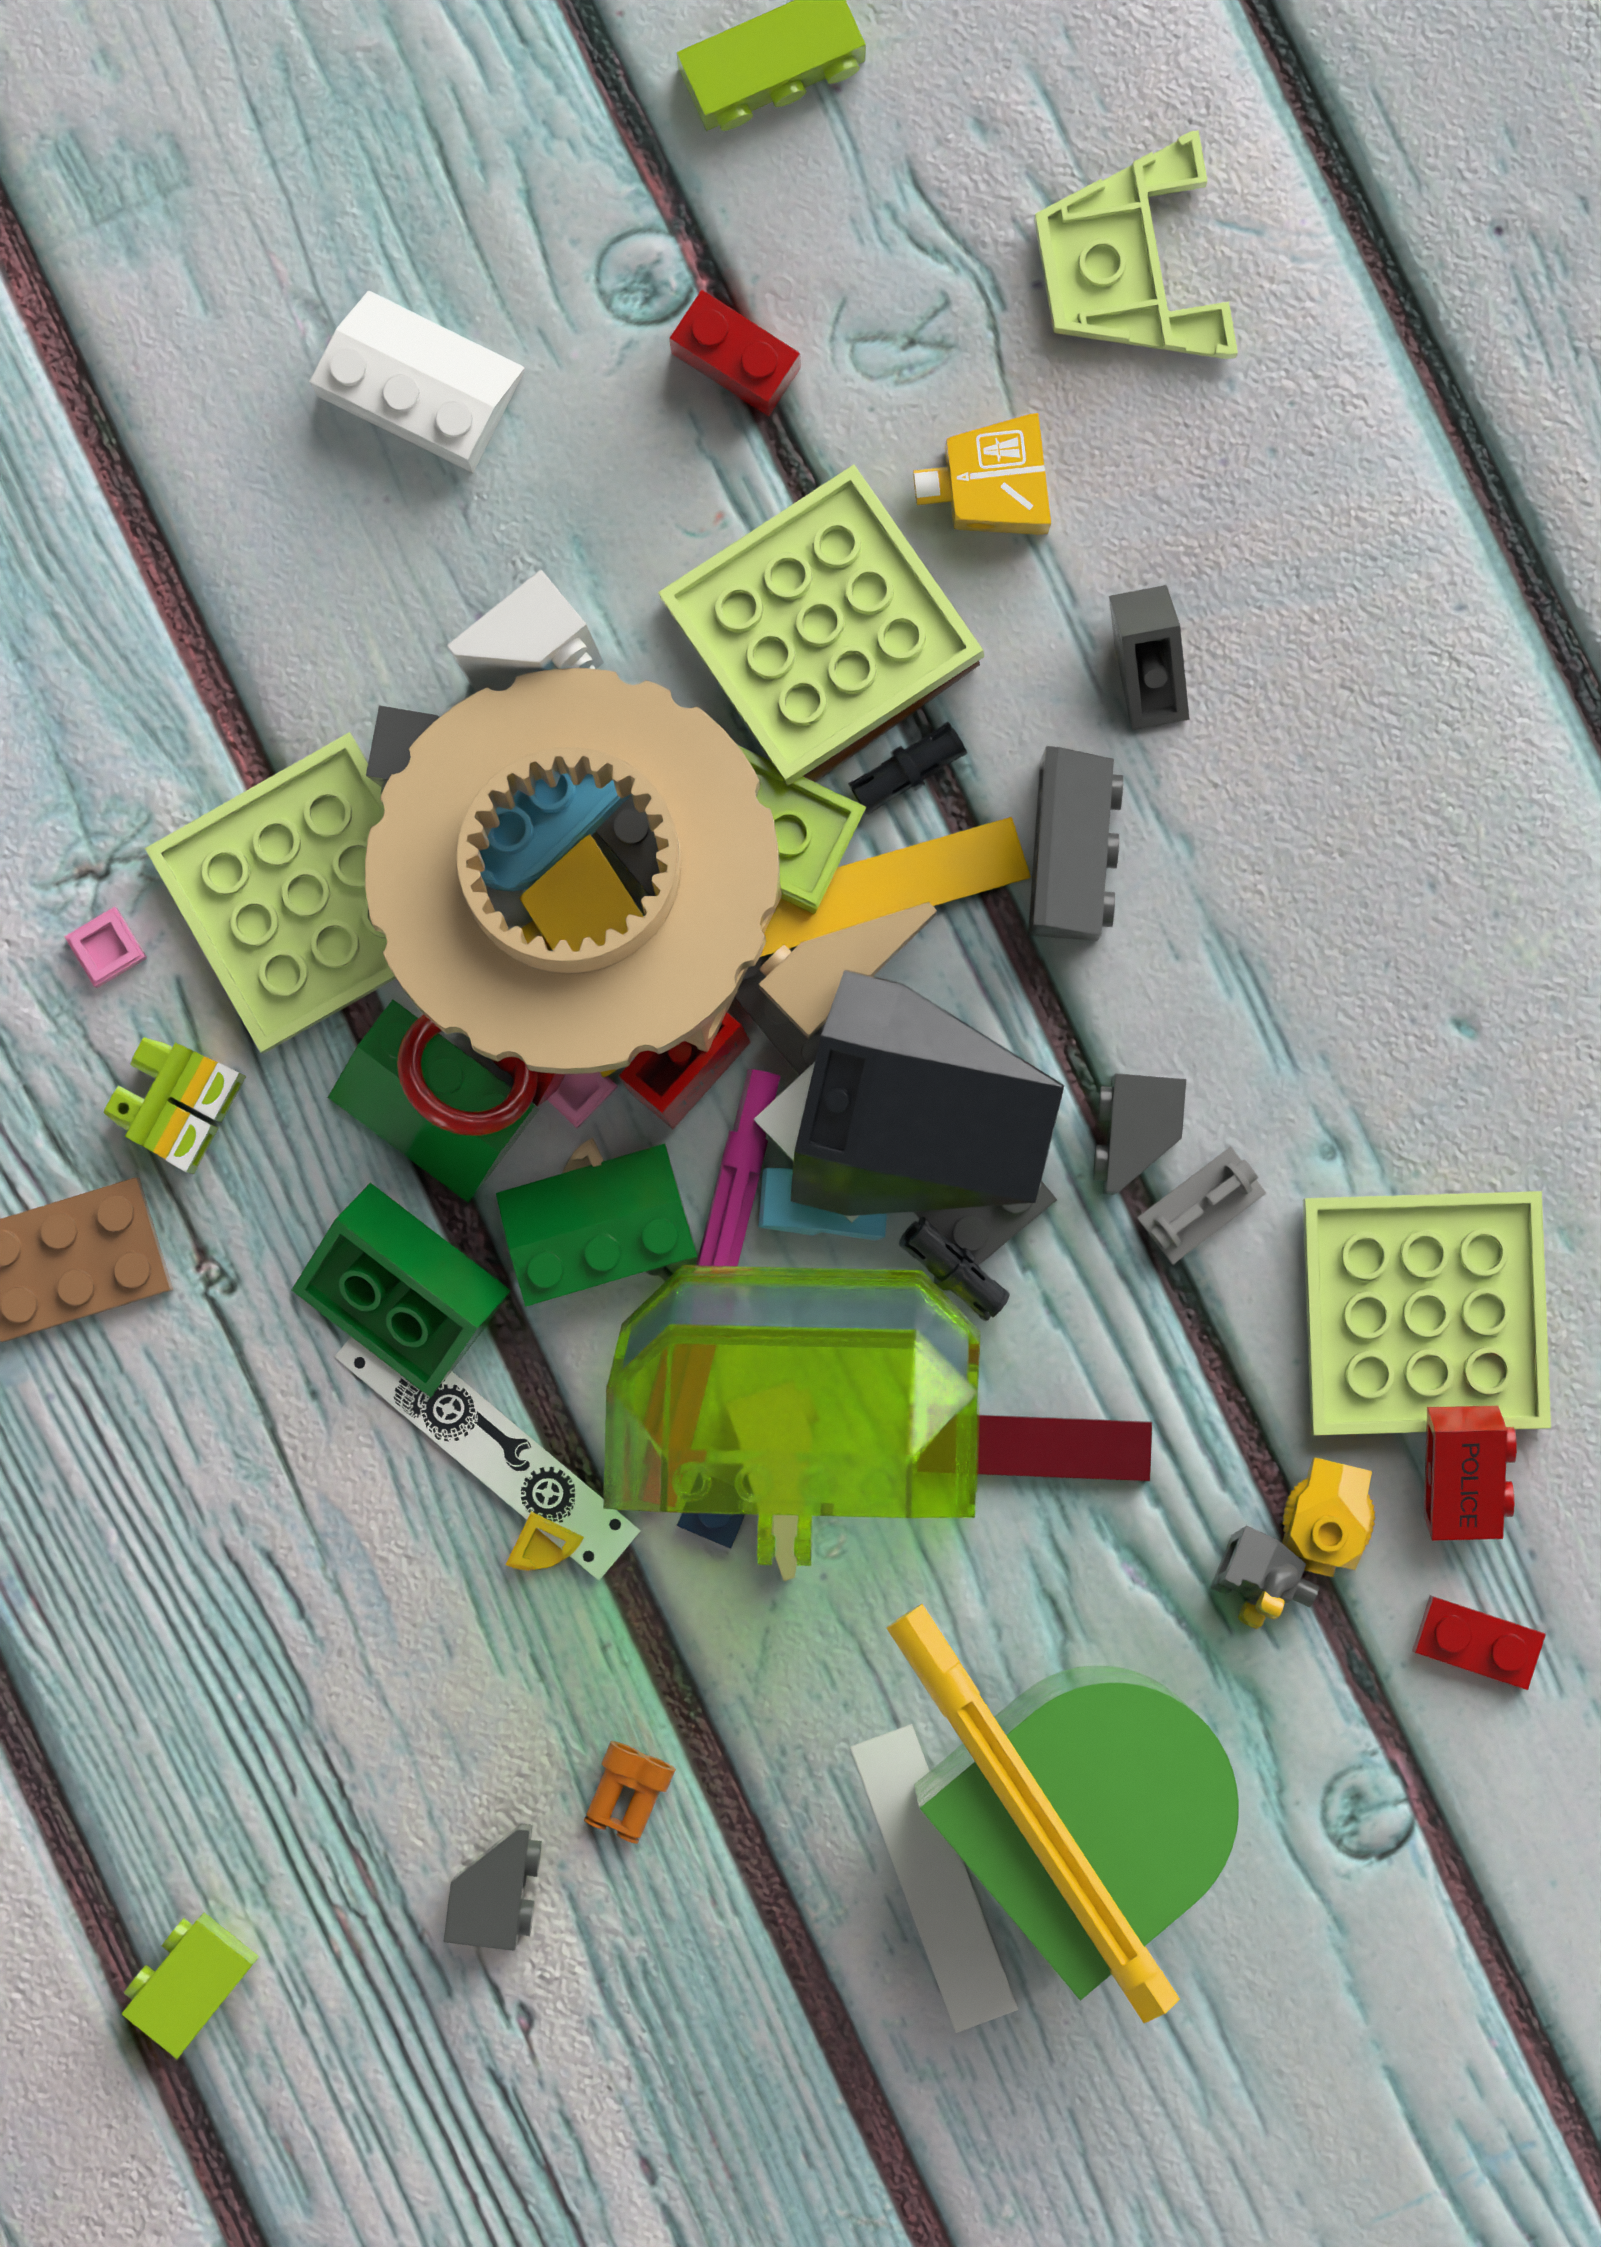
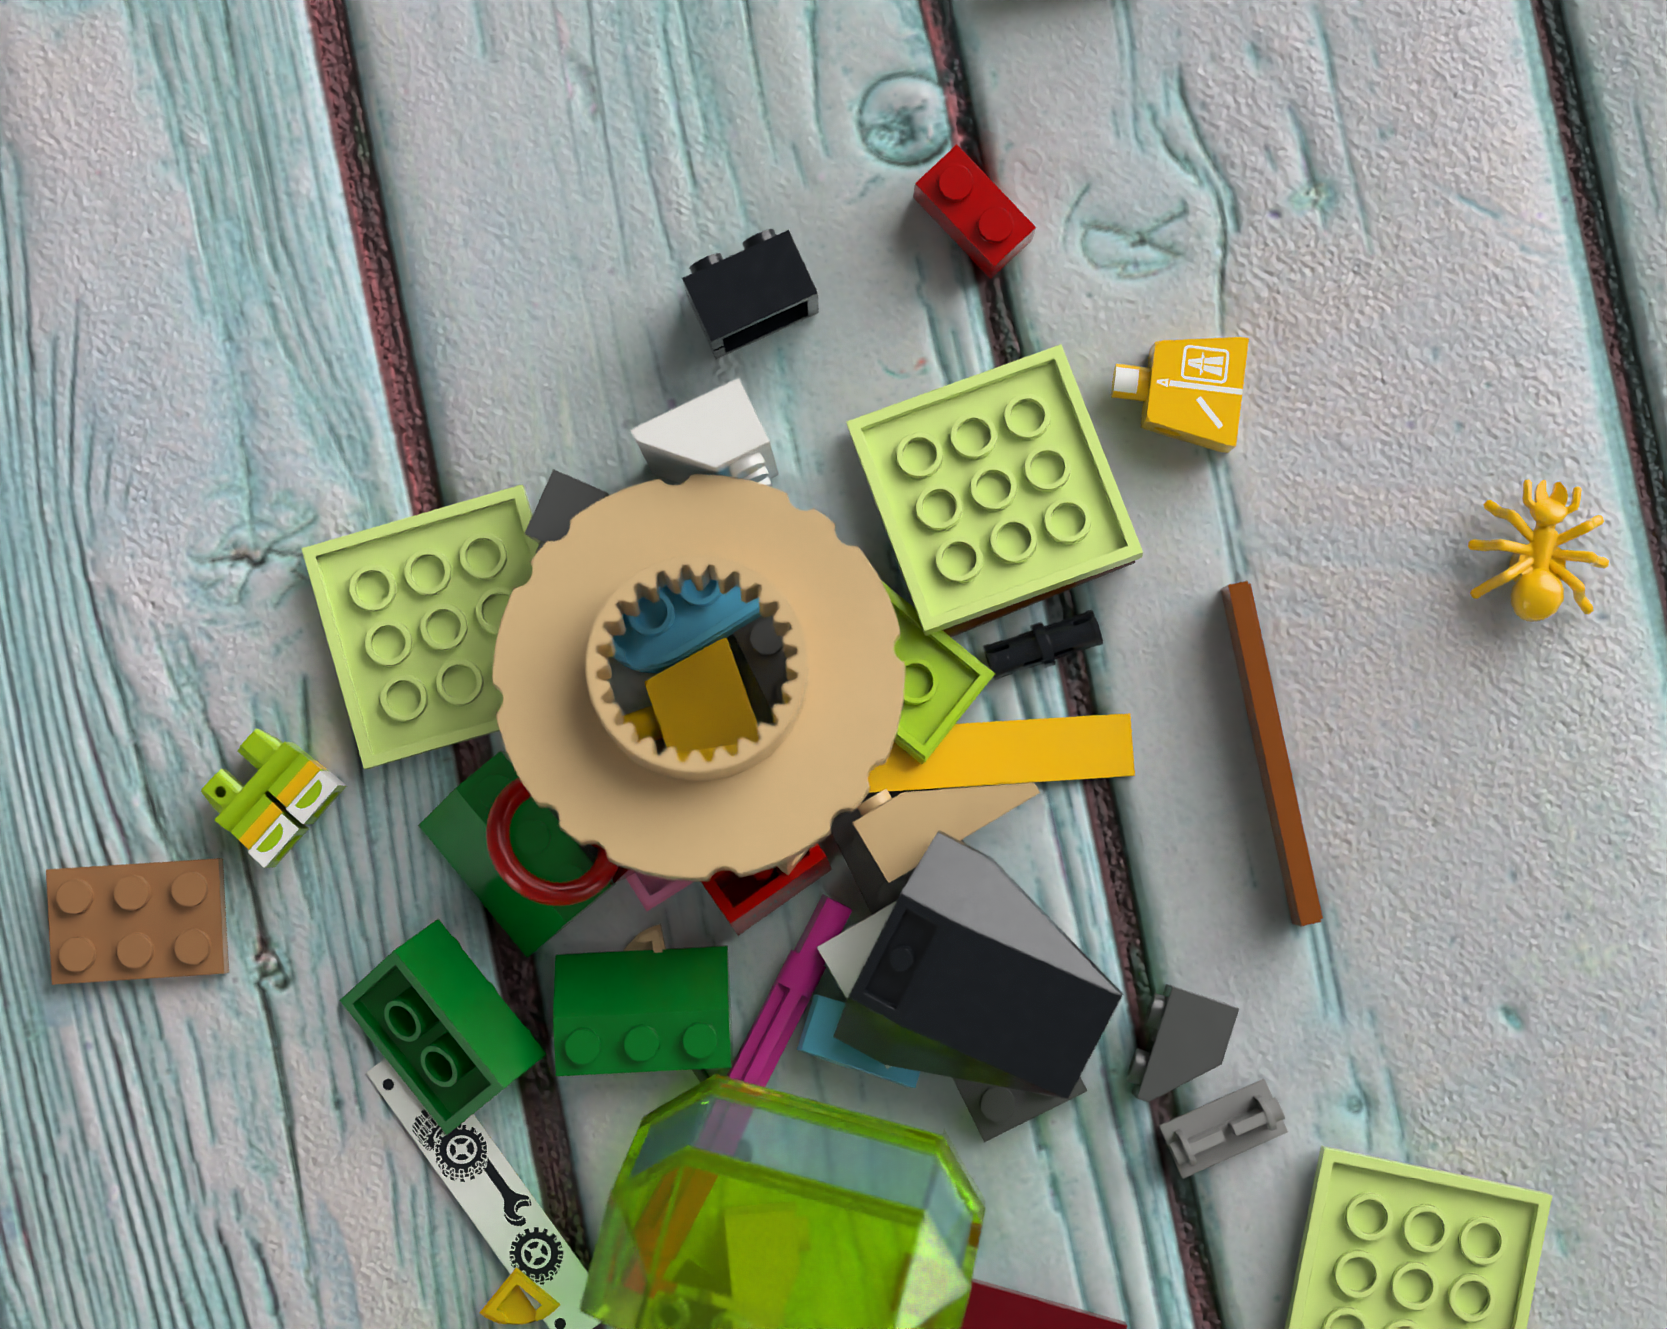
camera: 10 degrees right, 0 degrees up
bright pink tile [64,906,147,988] -> none
white slope [309,291,525,473] -> none
black pin [899,1217,1010,1321] -> none
dark grey slope [1028,746,1123,941] -> none
yellowish green wing [1034,130,1238,359] -> none
dark grey slope [1109,585,1190,730] -> none
none -> black piece [682,229,819,359]
none -> dark orange tile [1220,581,1323,926]
none -> yellow animal [1468,479,1609,622]

